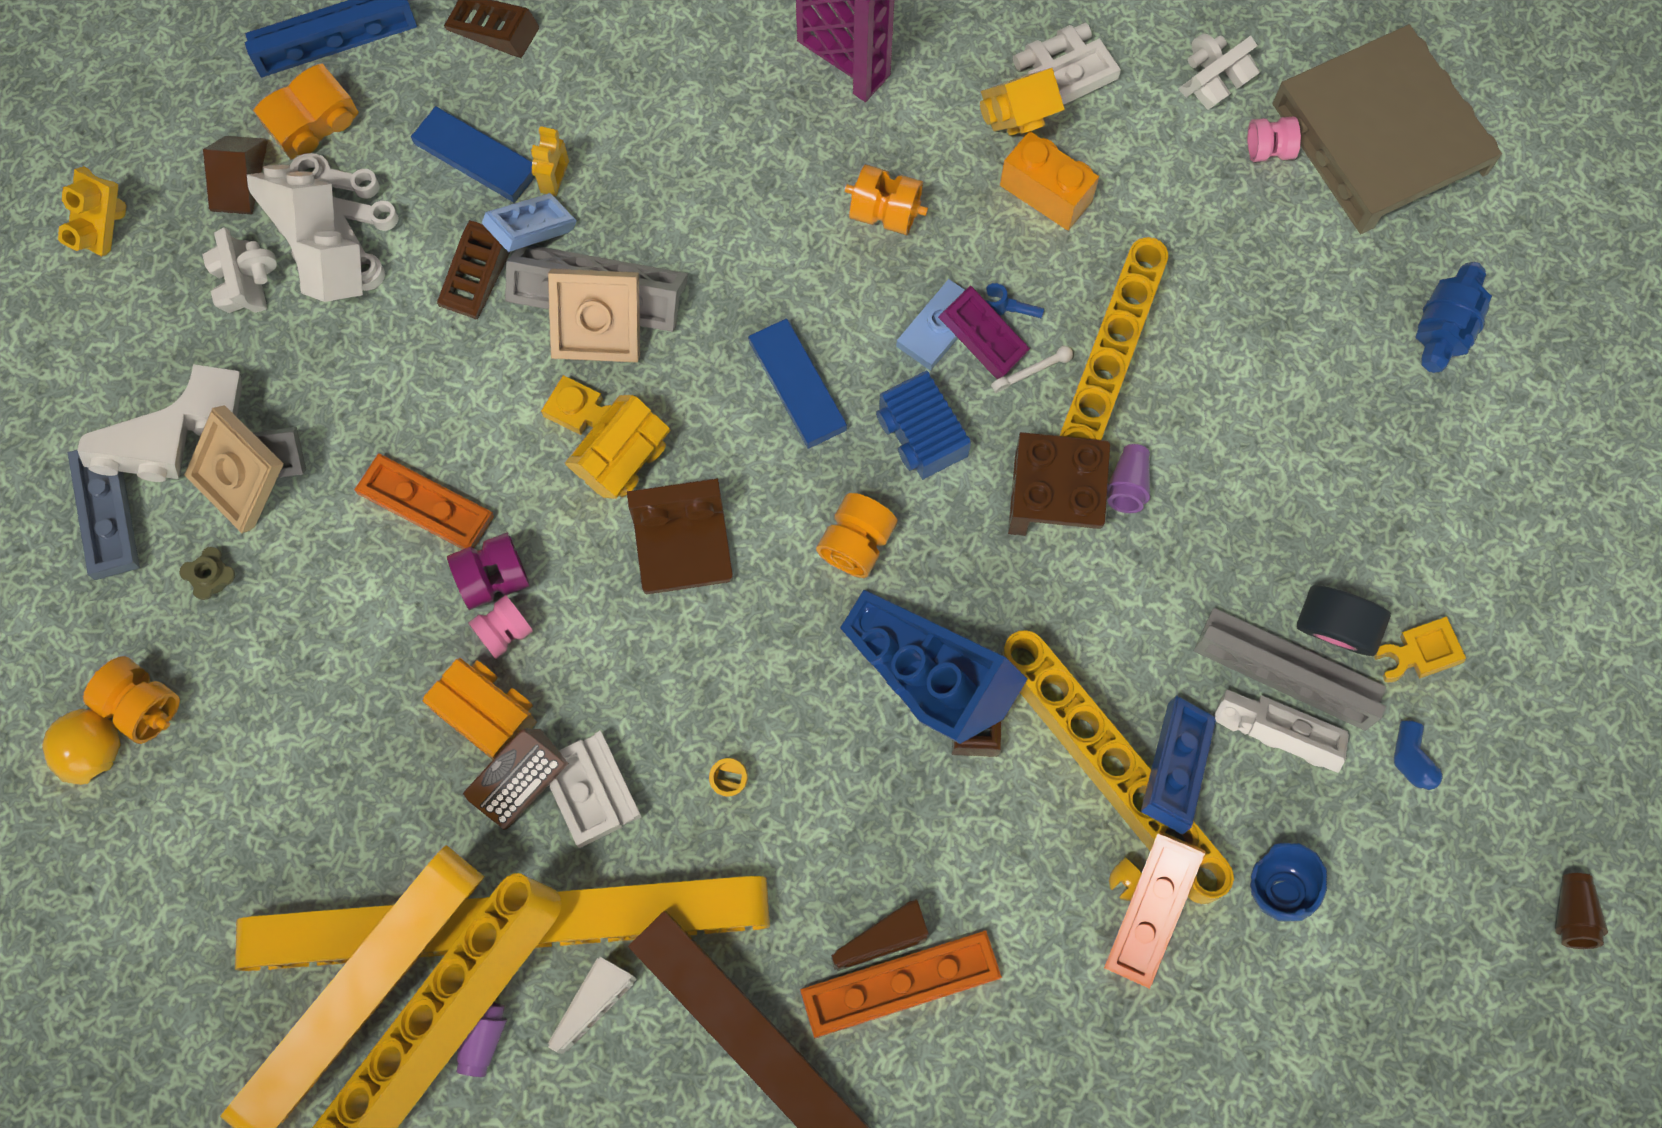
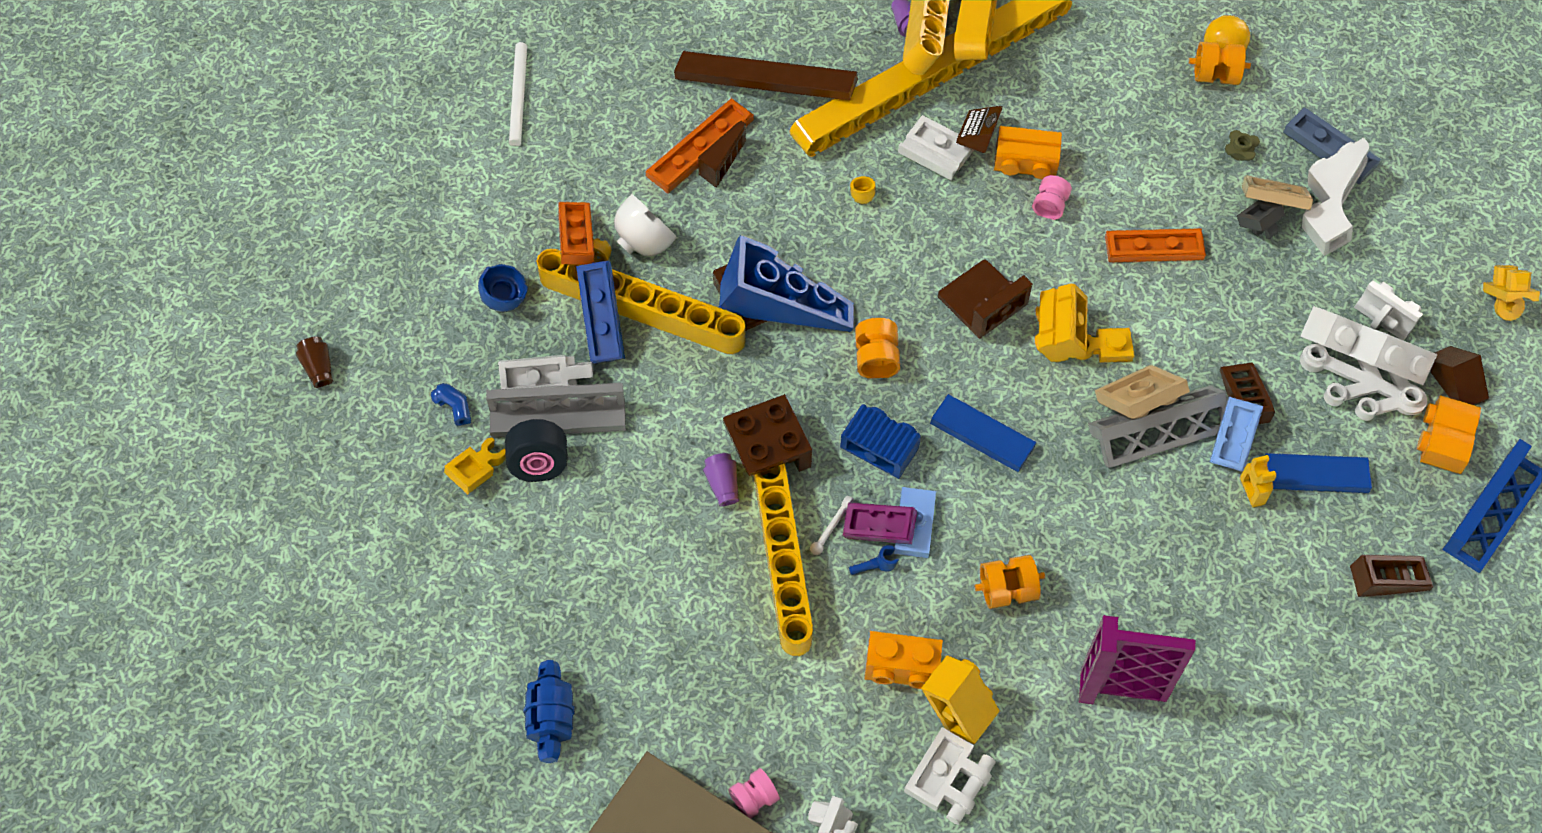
camera: 150 degrees right, 10 degrees down
magenta wheel [447,532,530,610] -> none
white slope [548,957,637,1054] -> none
none -> white cylinder [614,194,677,256]

